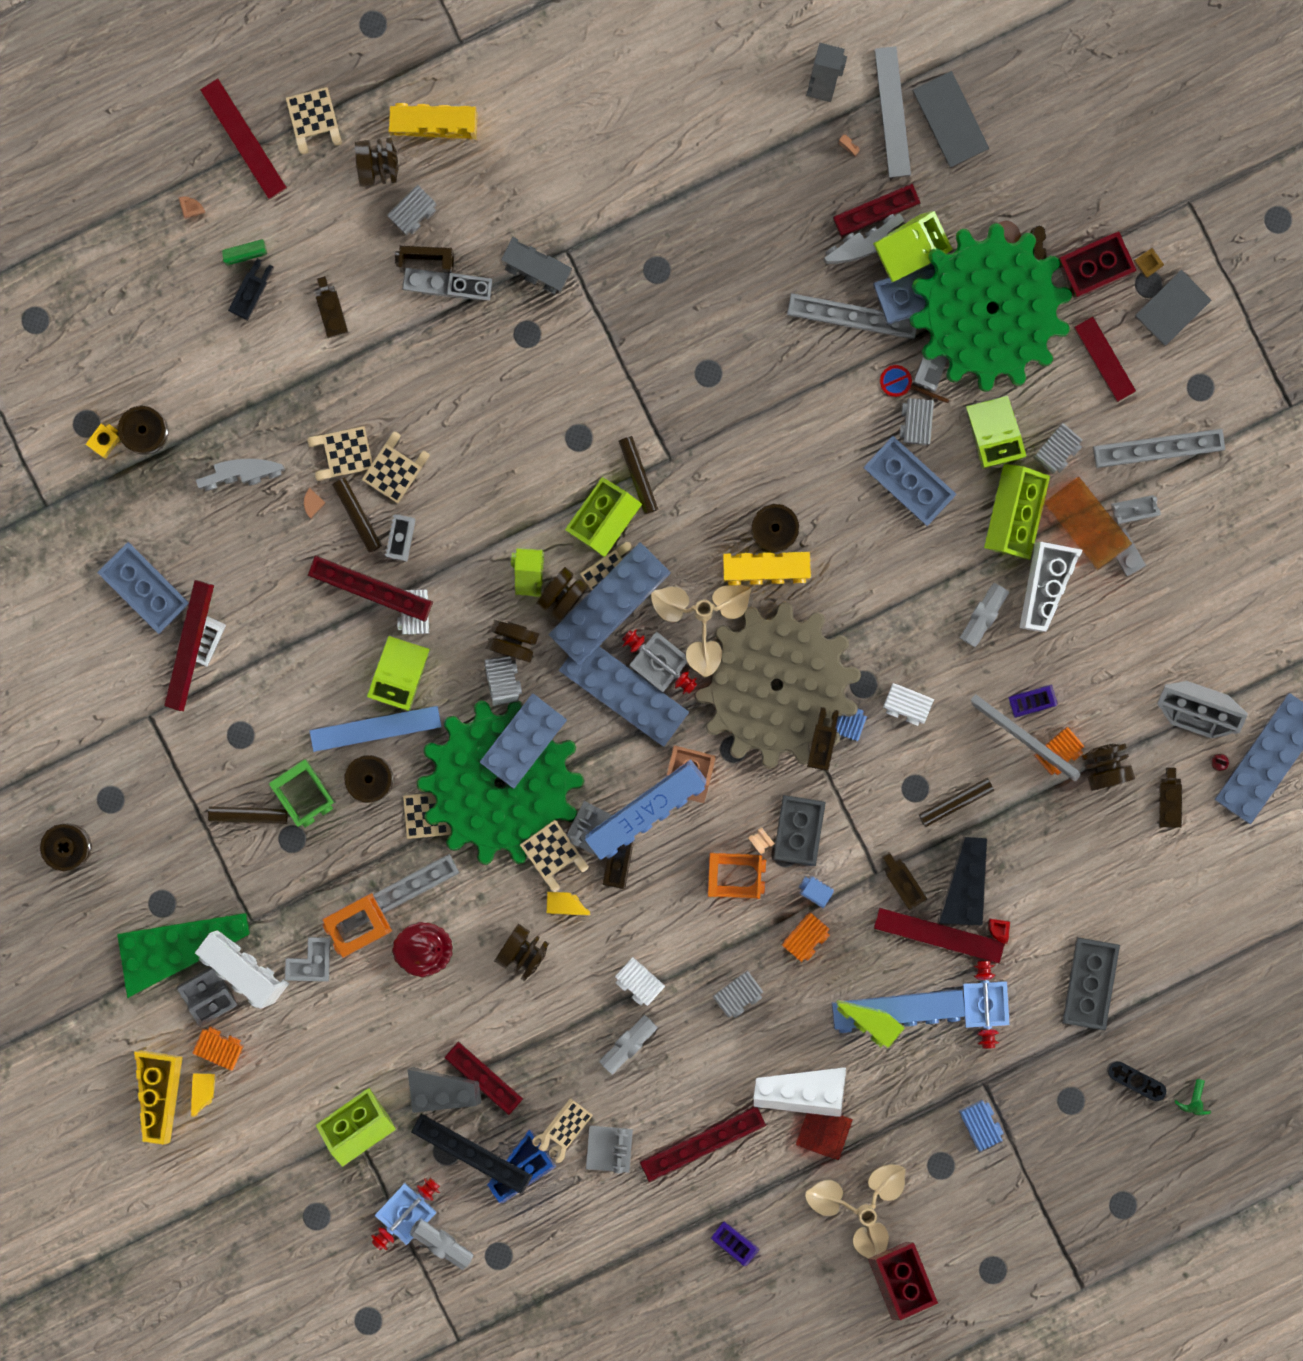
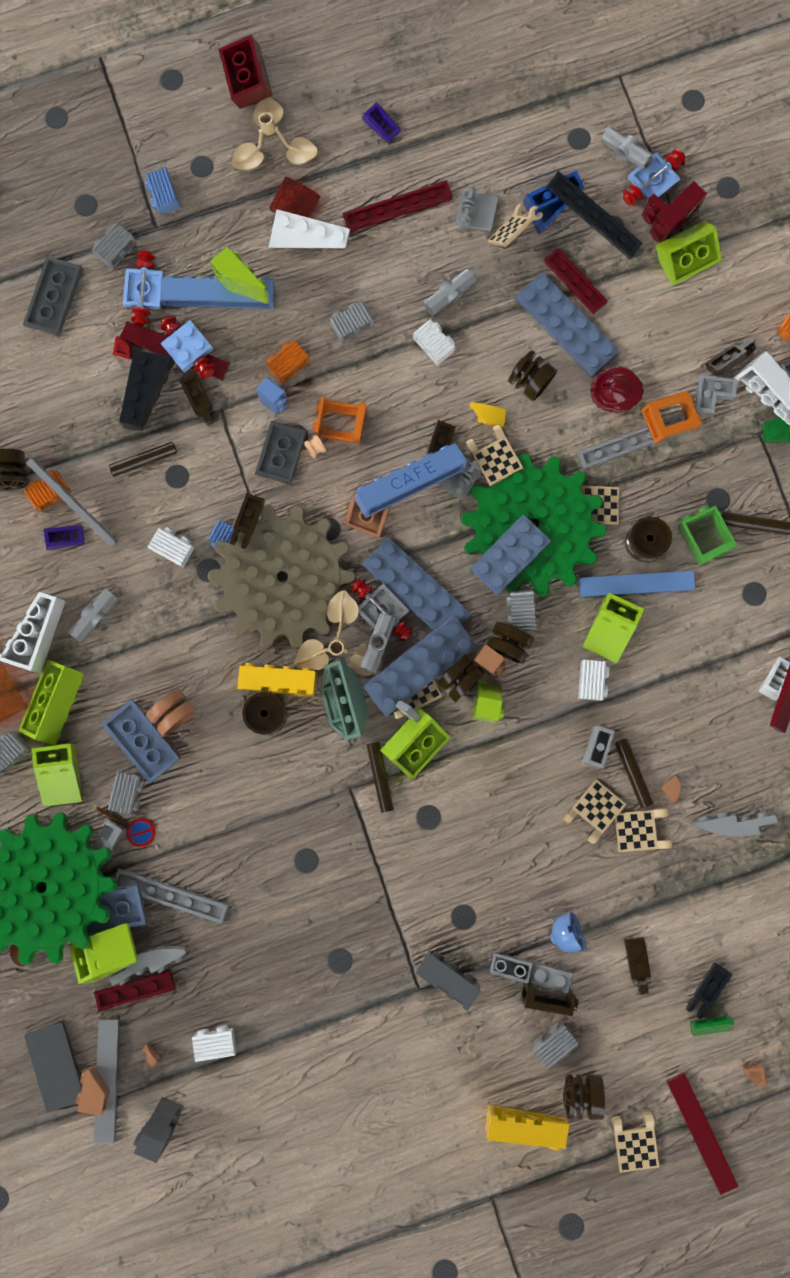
camera: 170 degrees left, 5 degrees down
dark red tile [307,555,434,622] -> none
dark grey wedge [407,1067,481,1113] -> none
black beam [1107,1061,1167,1101] -> none
none -> nougat slope [76,1066,110,1116]
none -> light grey brick [92,223,136,269]
none -> nougat wheel [146,689,197,737]
none -> light blue plate [161,316,215,378]
none -> white brick [192,1026,237,1062]
none -> sand green wedge [320,660,369,740]
none -> light grey piece [360,613,396,673]
none -> light grey tile [395,701,421,722]
none -> nougat slope [474,645,507,680]
none -> sand blue plate [515,272,619,378]
none -> medium blue cylinder [550,912,586,954]
none -> dark red brick [642,181,707,243]
none -> dark brown hinge [705,338,756,377]

